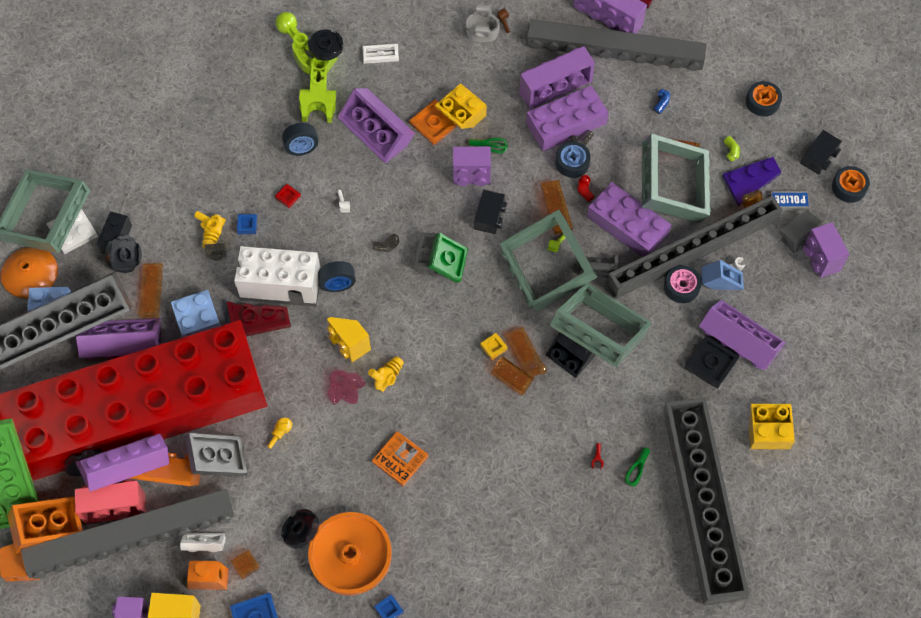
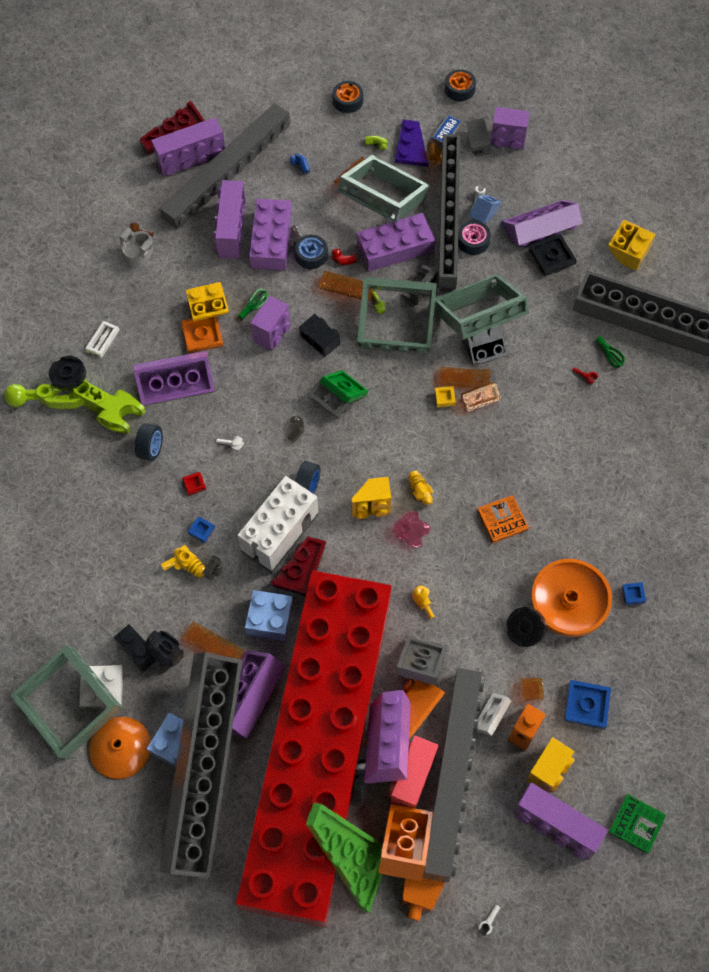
camera: 60 degrees left, 0 degrees up
black brick [800,130,842,175] -> none

